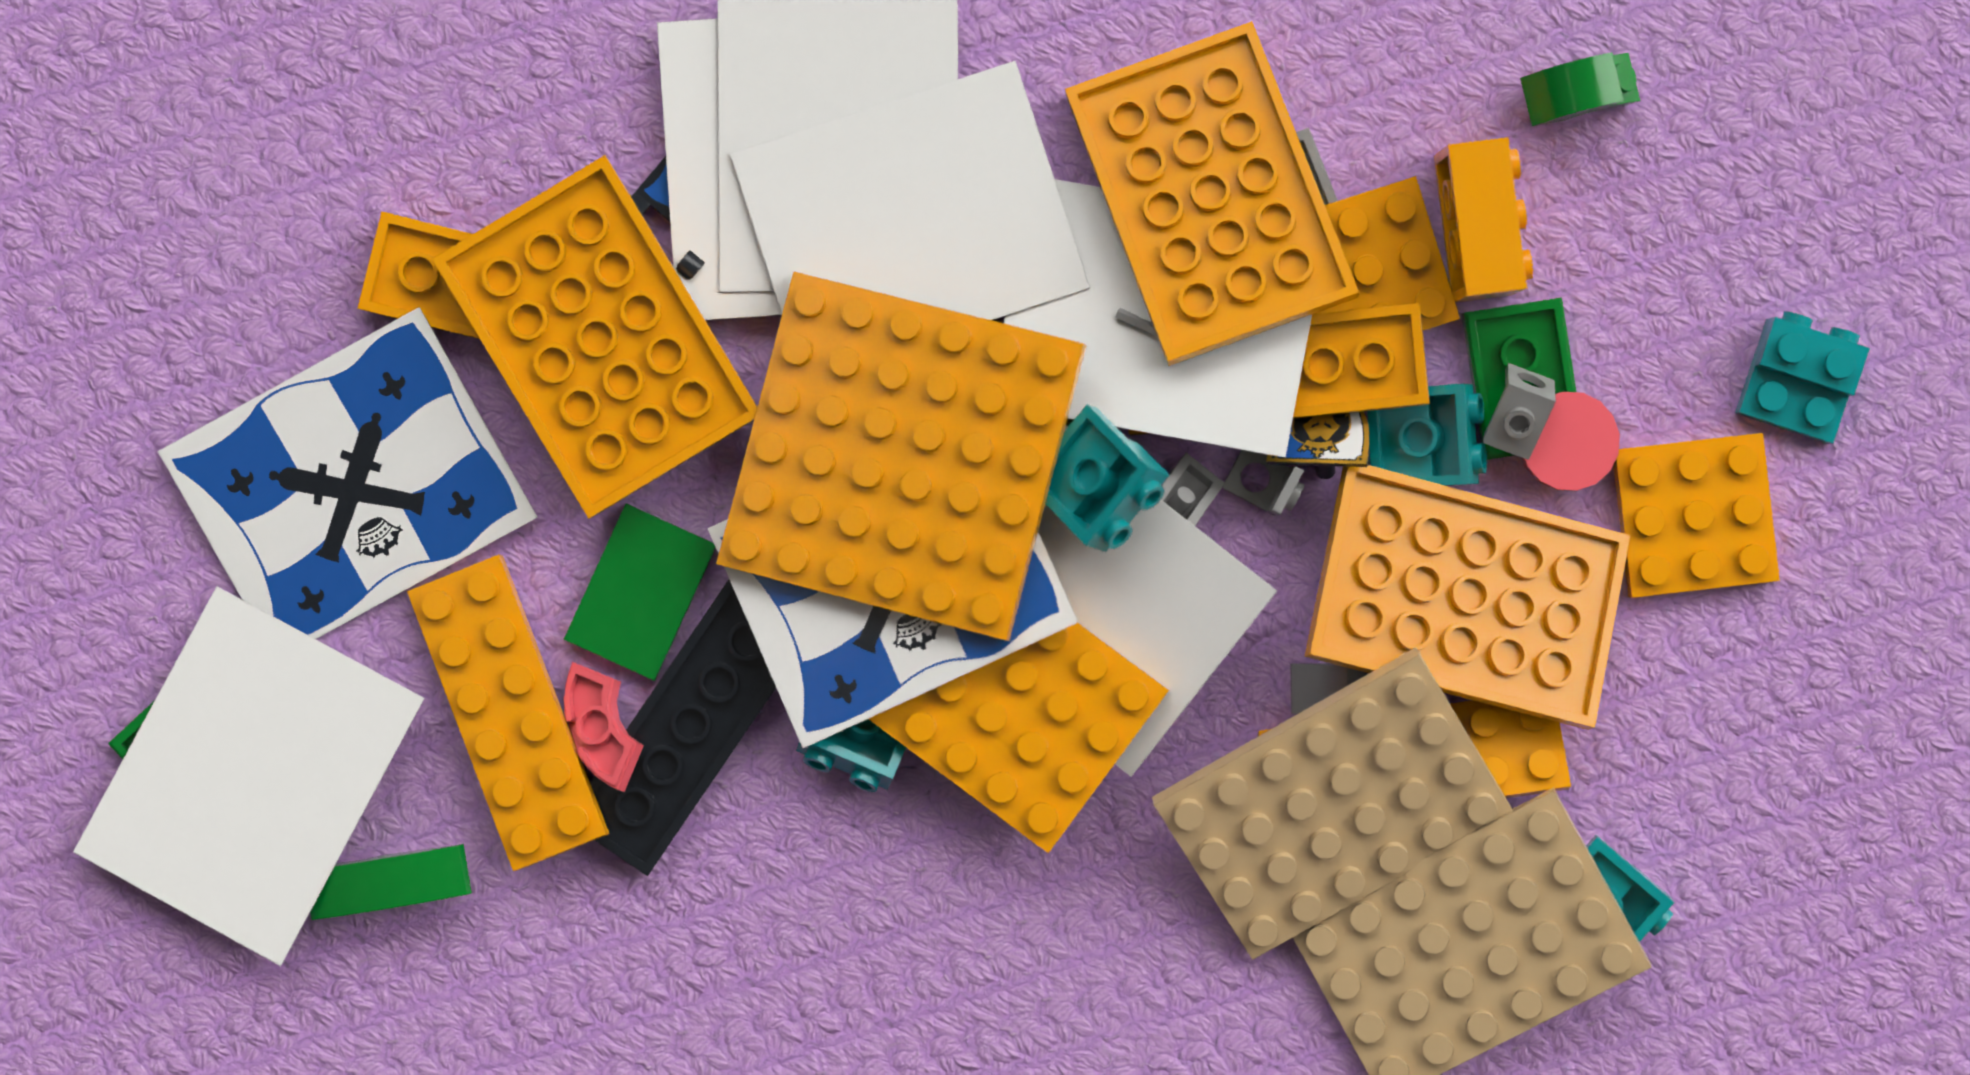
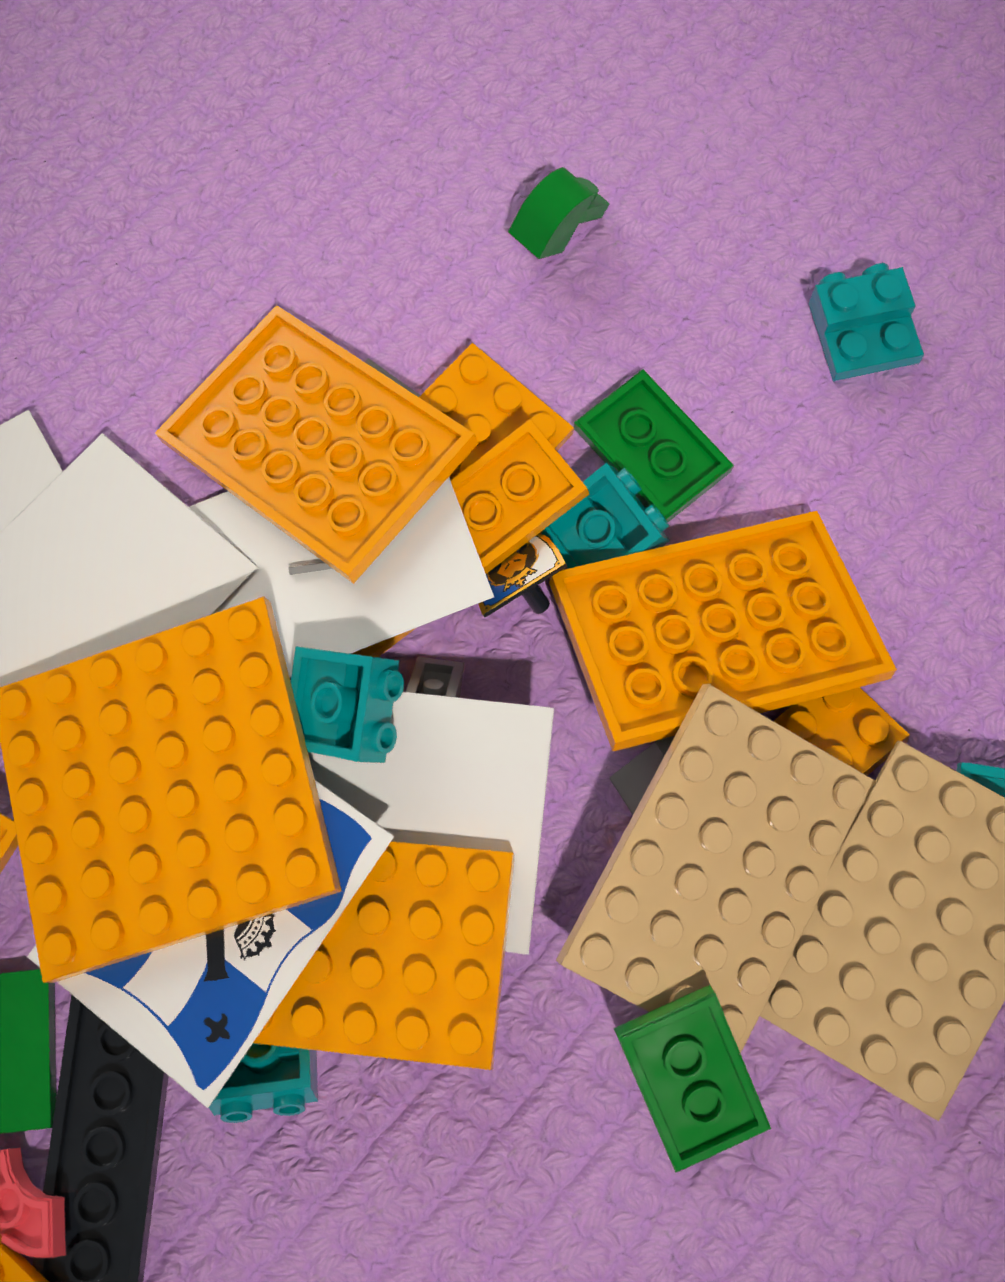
camera: 25 degrees left, 15 degrees down
light grey bracket [1222,450,1305,516] -> none
light orange brick [1434,137,1533,303] -> none
light grey bracket [1483,363,1556,460] -> none
coral tile [1521,392,1620,491] -> none
light orange plate [1613,433,1780,598] -> none
none -> green tile [613,985,772,1173]

